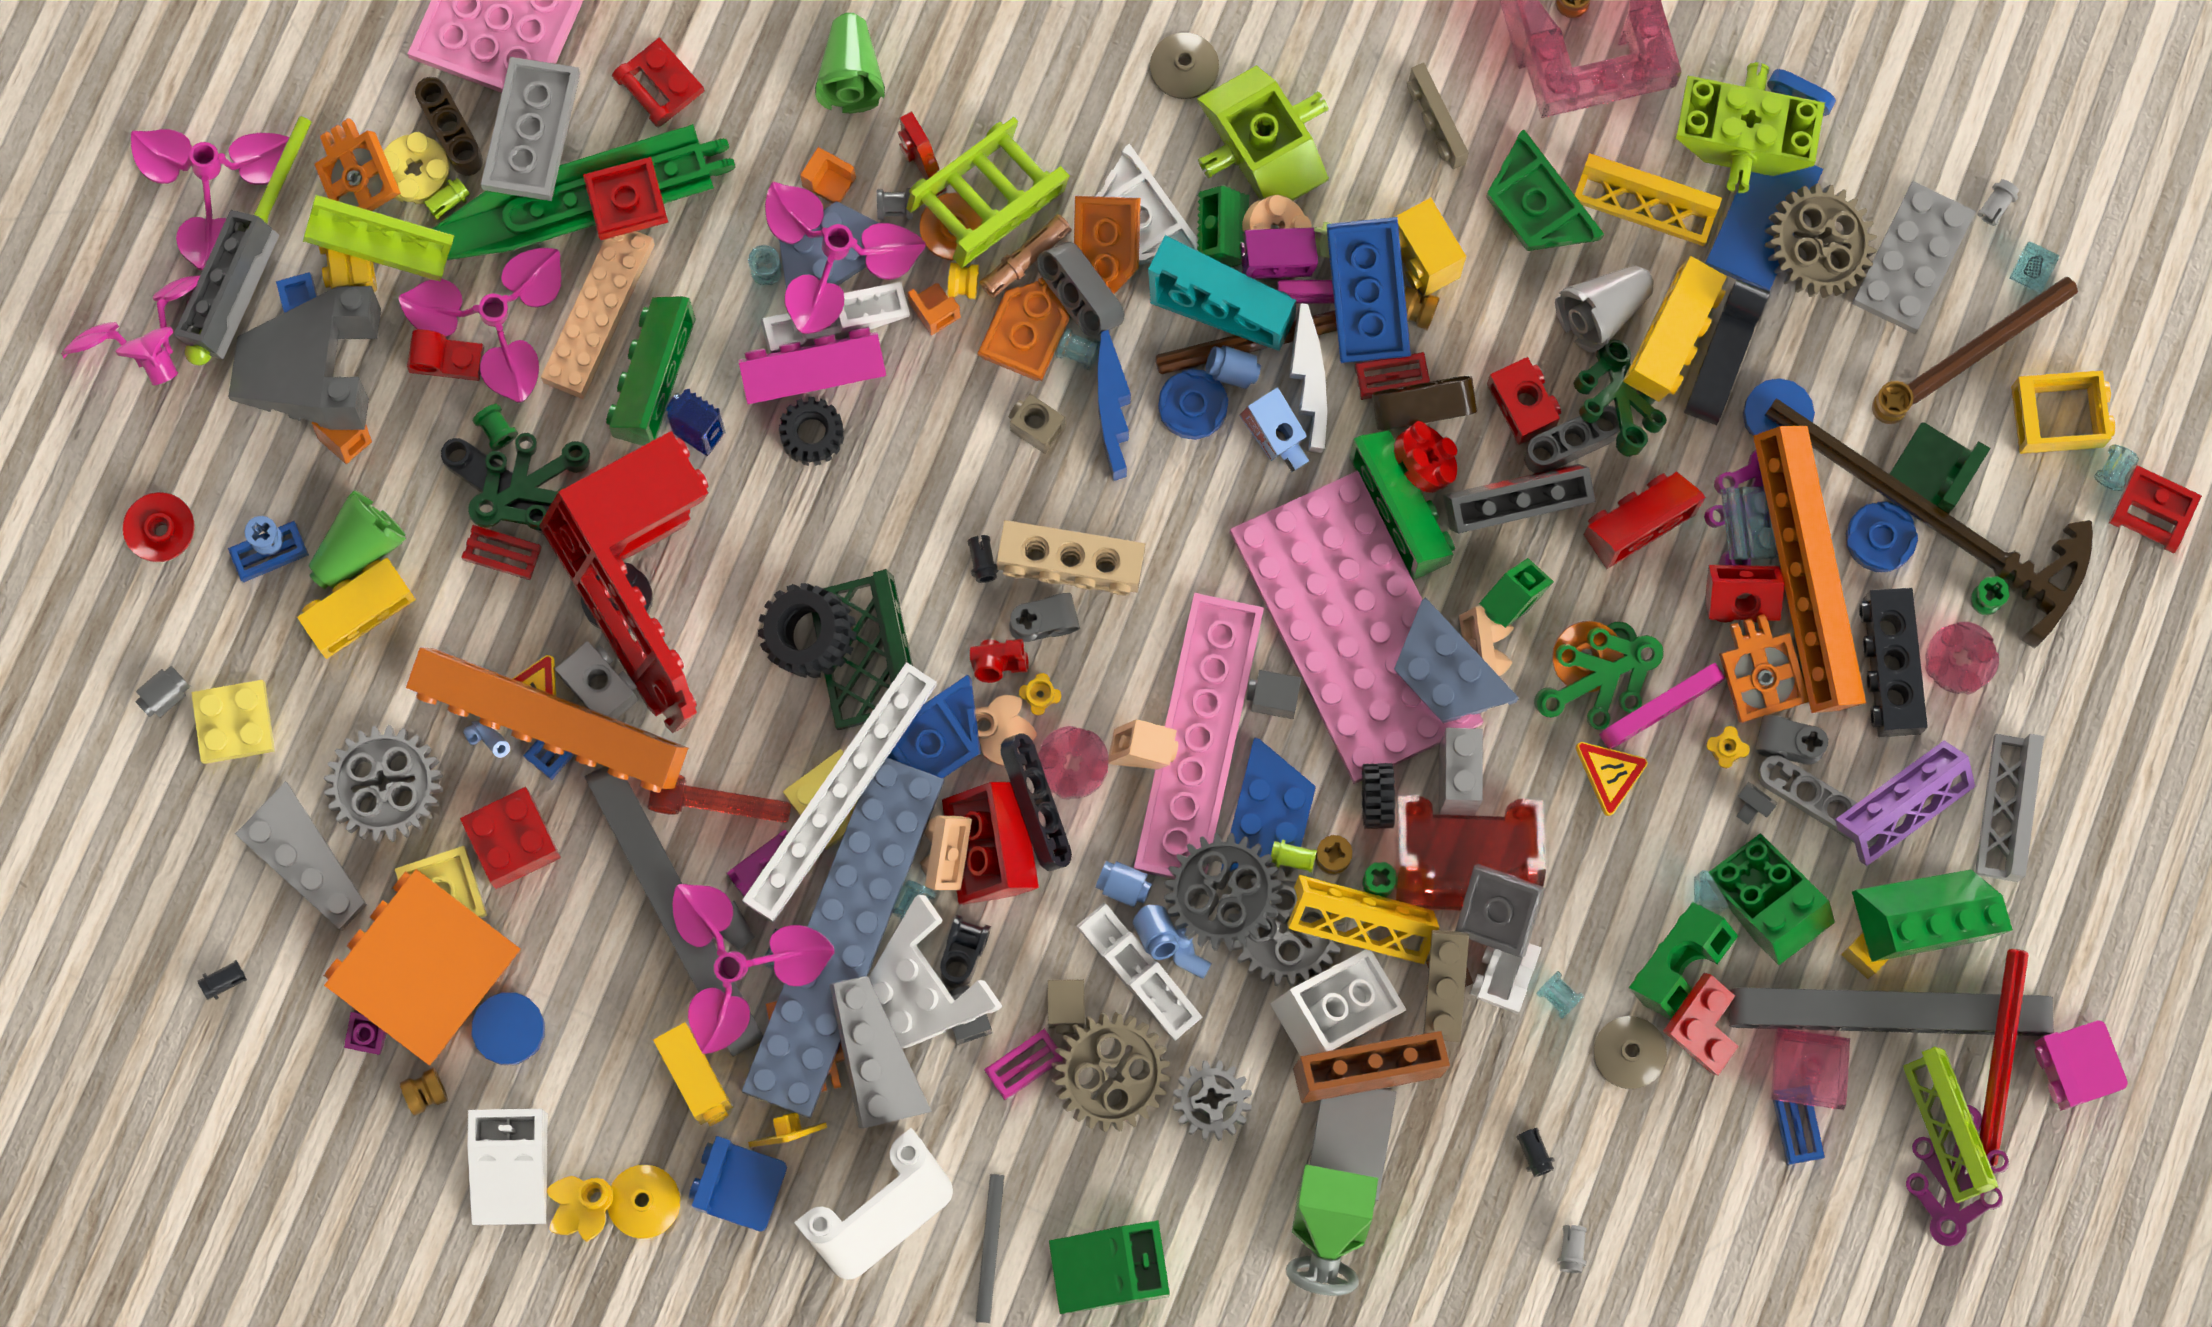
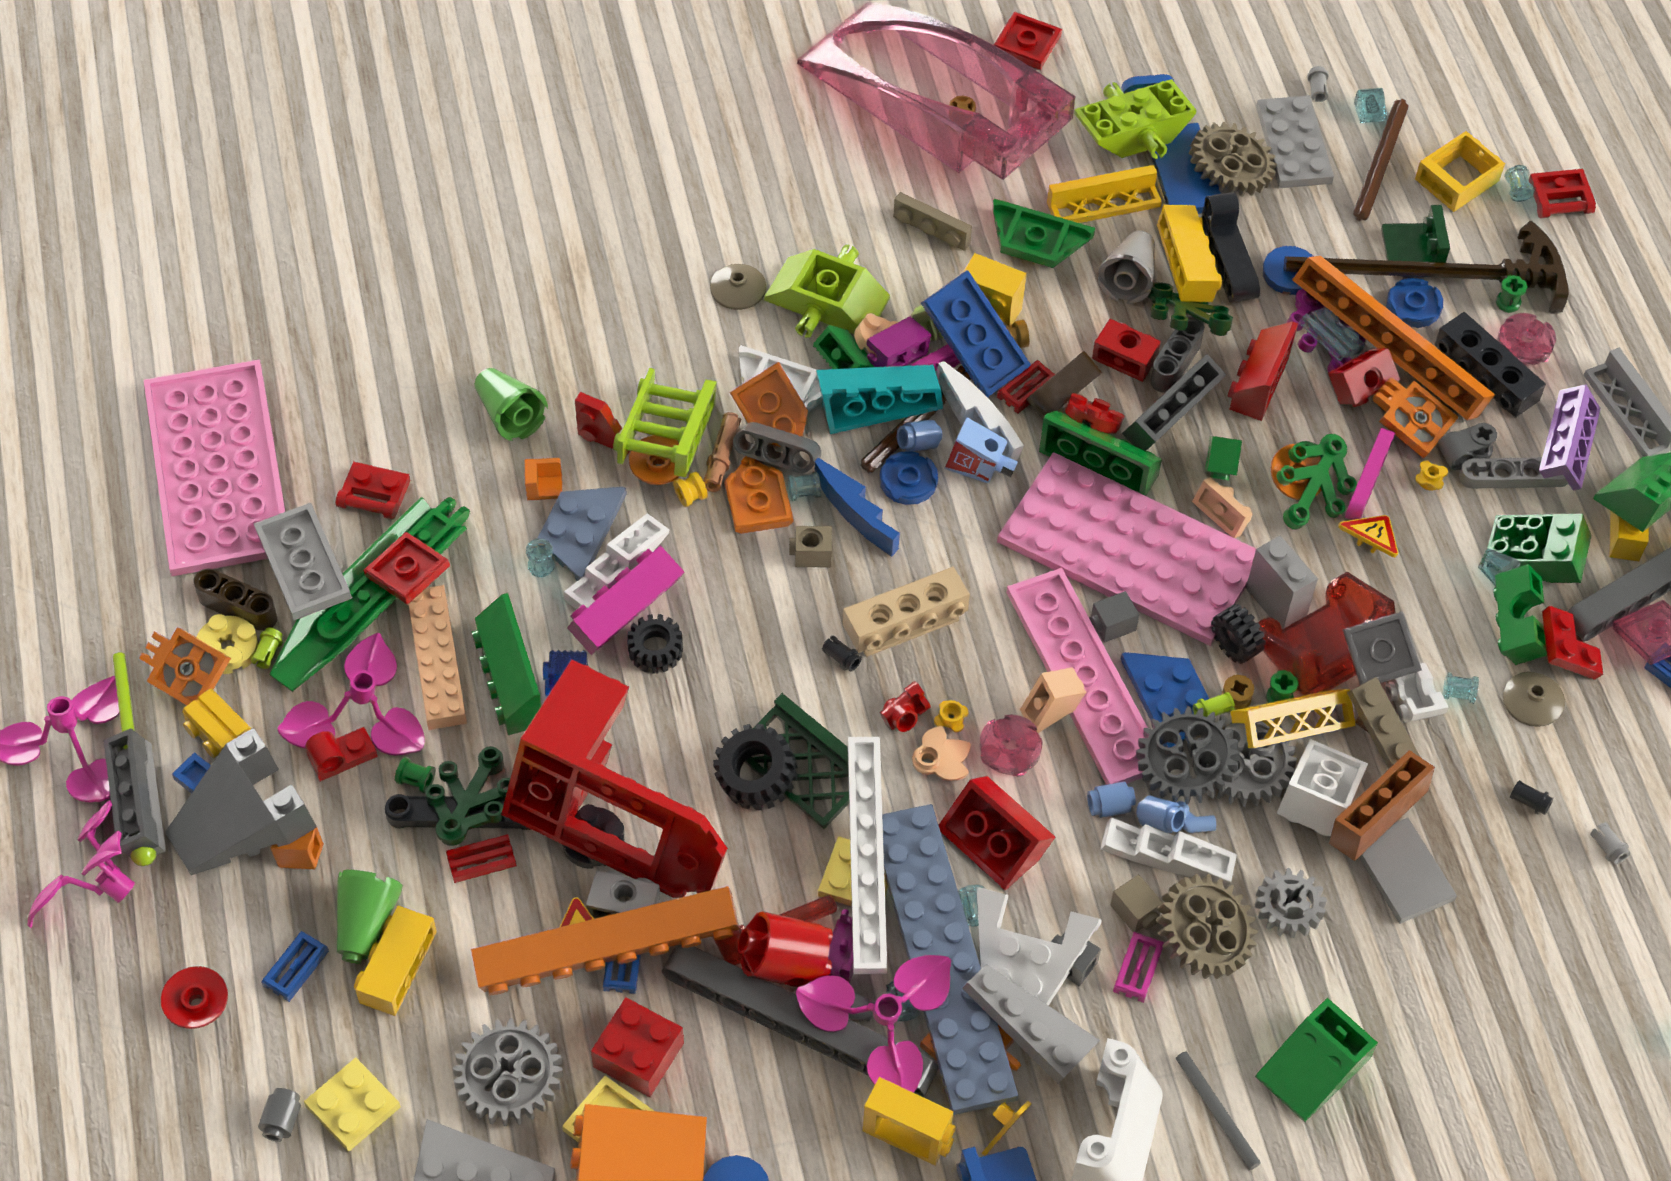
camera: 35 degrees left, 20 degrees down
medium blue bush [244,516,283,555] -> none
lime fence [303,195,454,282] -> none
light blue arm [463,721,510,758] -> none
dark pink plant [765,182,926,334] -> none
dark grey bush [877,188,913,220] -> none
blue wing [887,675,981,779] -> none
orange panel [907,283,961,336] -> none
light nougat tile [920,816,972,890] -> none
black piece [940,915,991,988] -> none
black beam [1000,733,1072,871] -> none
dark grey piece [1009,593,1080,642] -> none
bright green piece [1286,1164,1378,1296] -> none
sand blue wing [1394,597,1519,724] -> none
dark grey tile [1736,781,1777,825] -> none
pearl gold wheel [1872,381,1914,424] -> none
none -> red cylinder [738,911,833,987]

